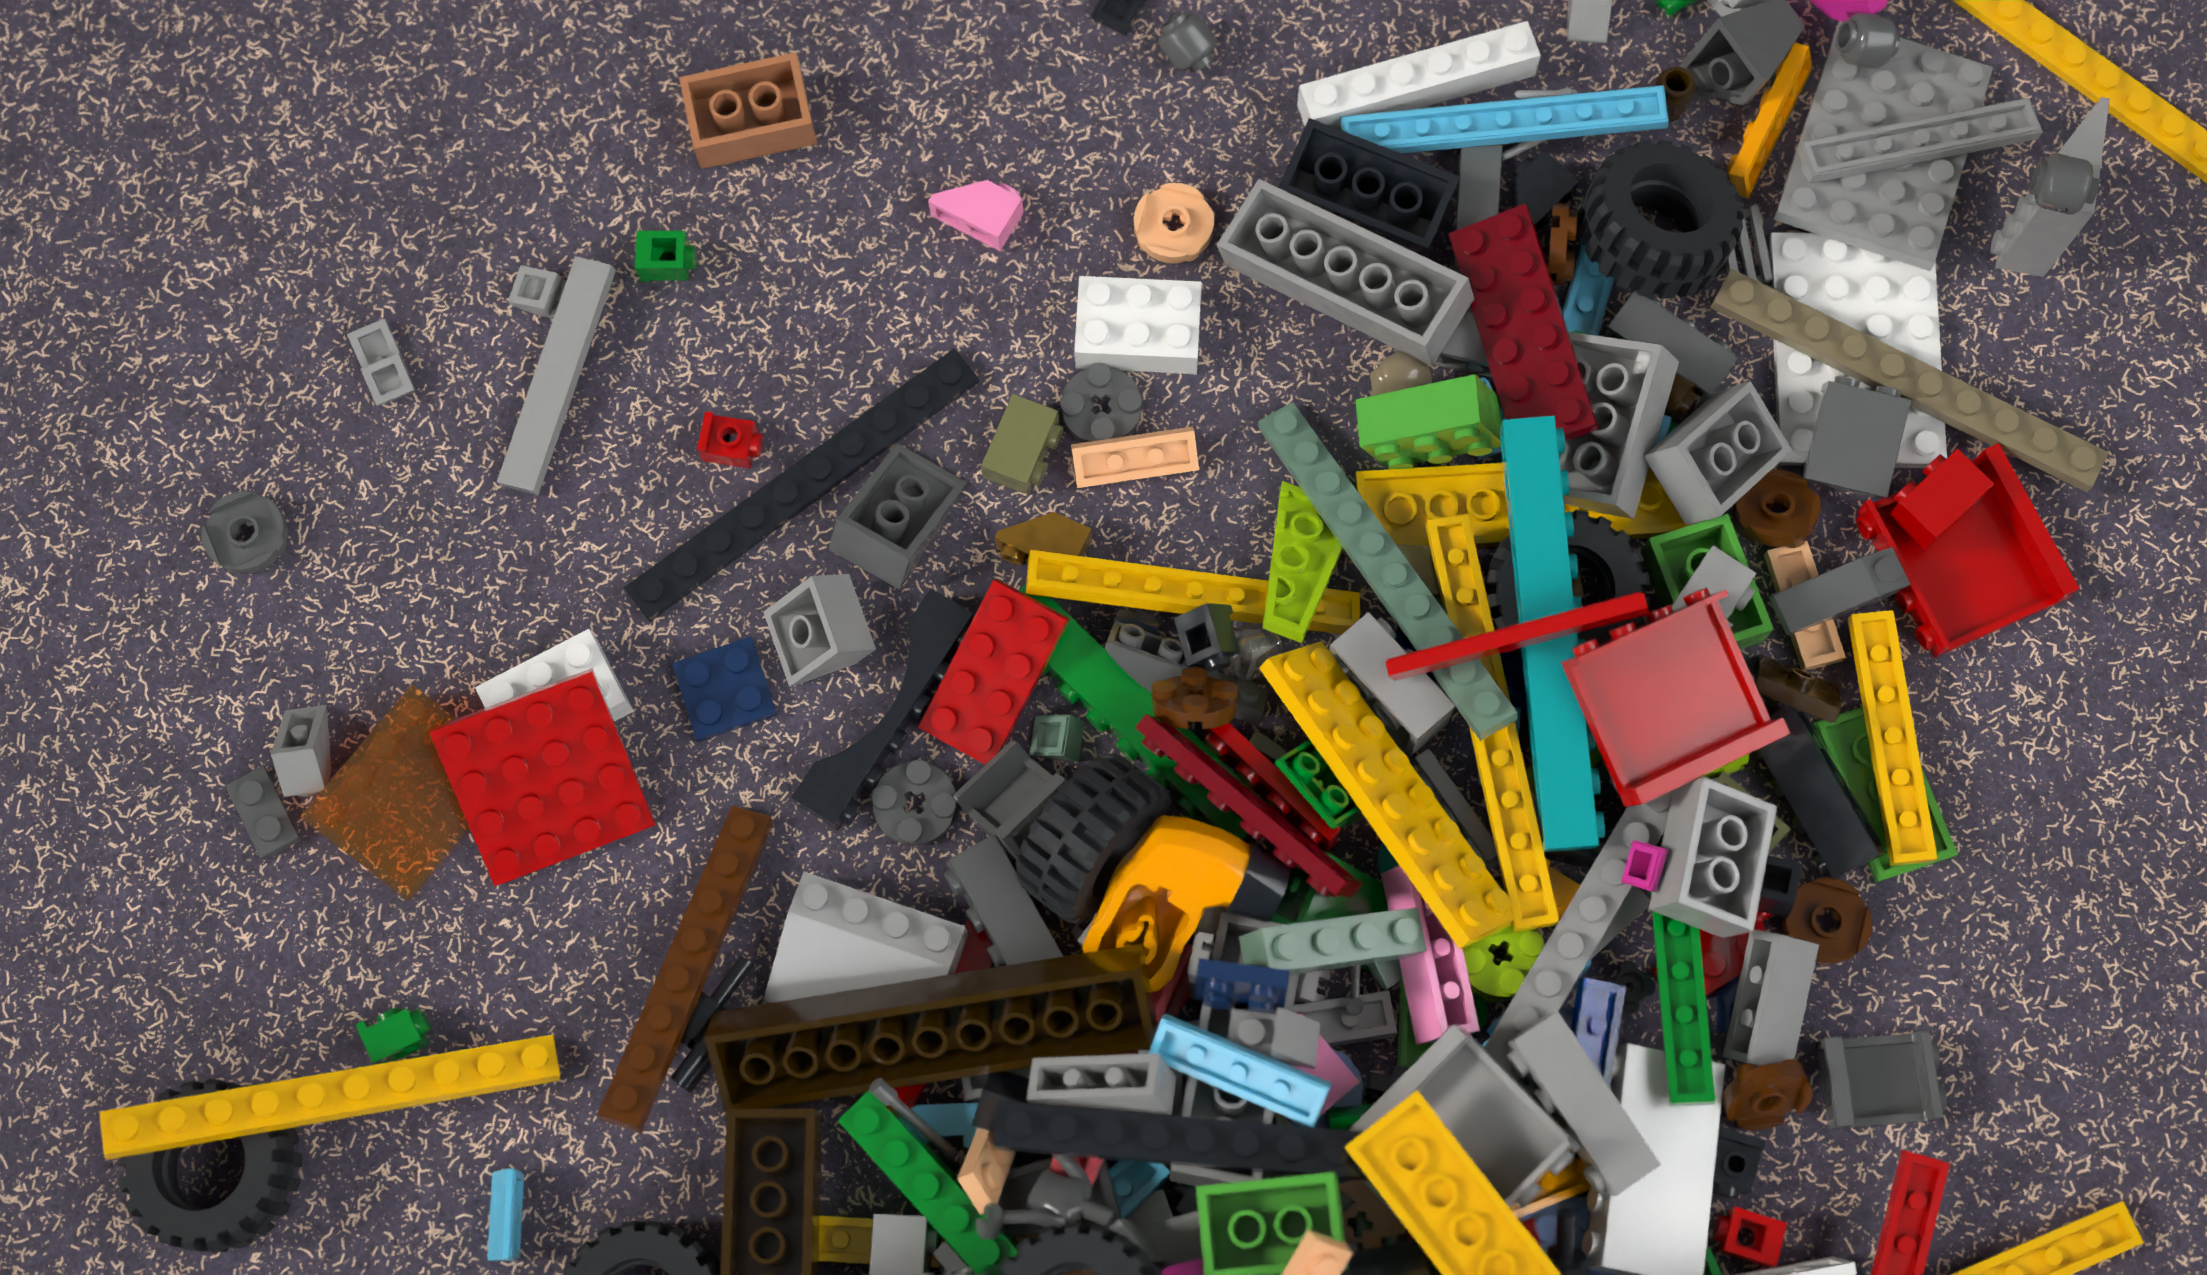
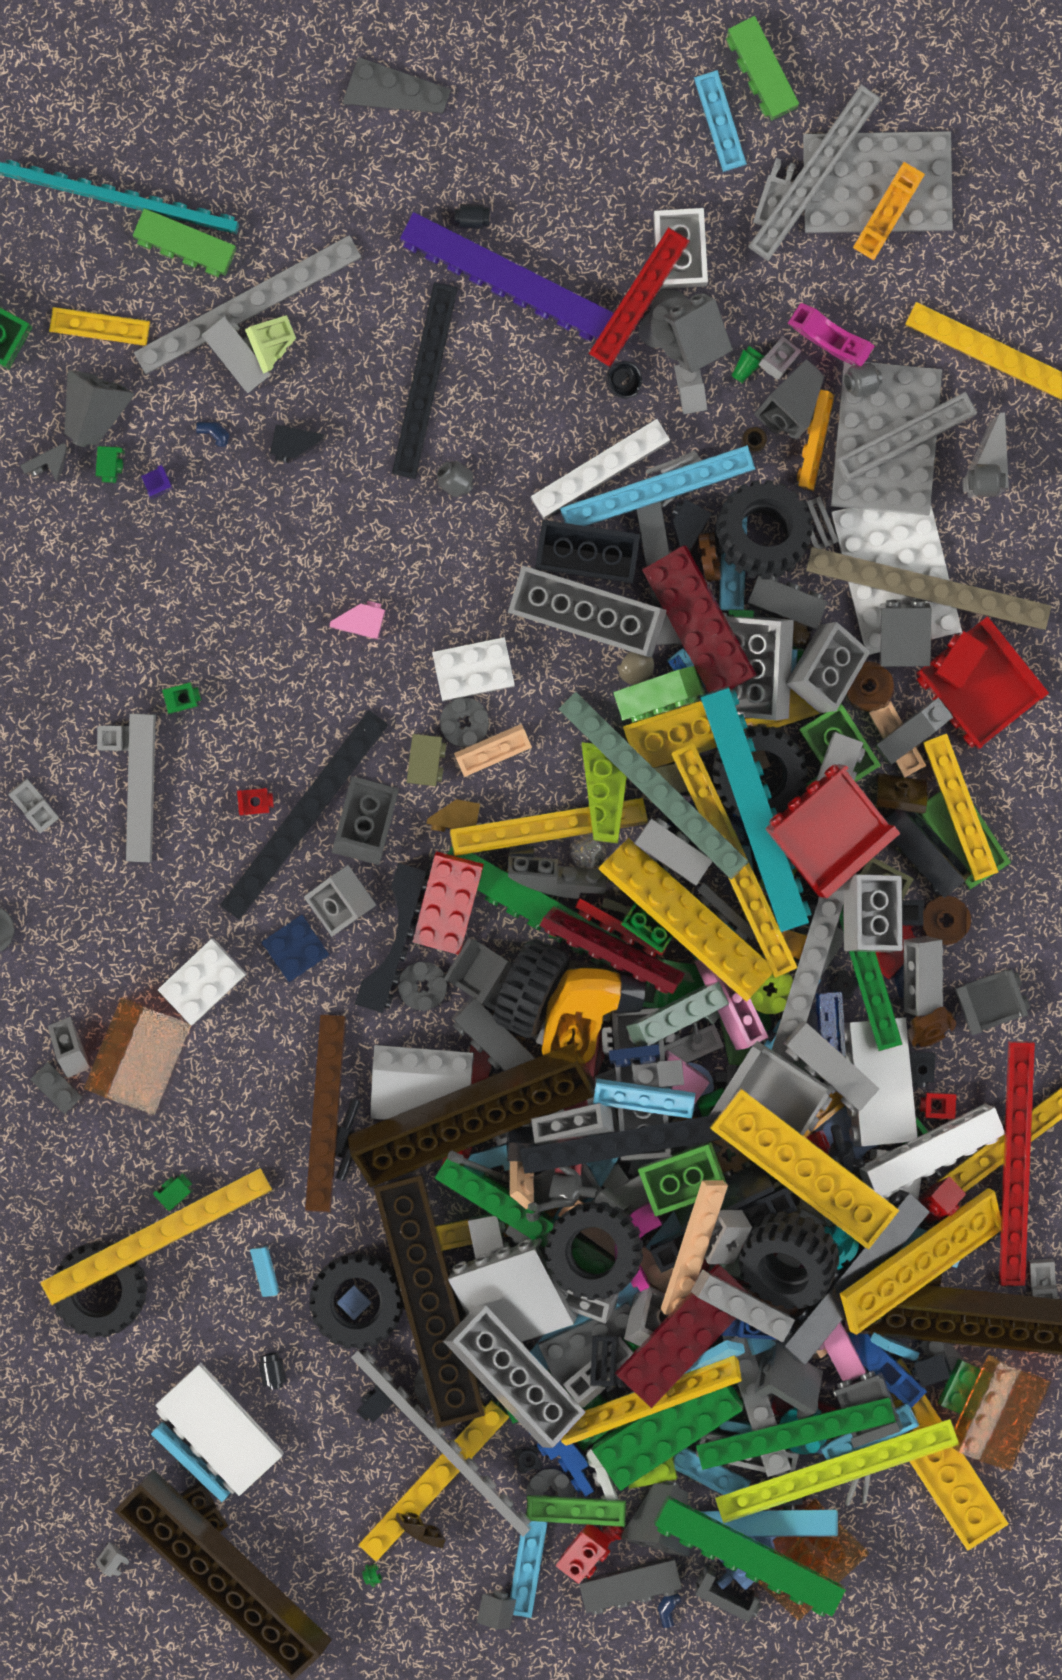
camera: 20 degrees left, 15 degrees up
red plate [429,668,655,887] -> none
nougat brick [679,52,817,169] -> none
sand green slope [1029,715,1084,762] -> none
light nougat plate [1134,183,1214,264] -> none
reddish brown plate [1151,667,1238,729] -> none
brick [1174,603,1240,672] -> none
red tile [1385,592,1649,681] -> none
dark pink slope [1621,840,1668,893] -> none

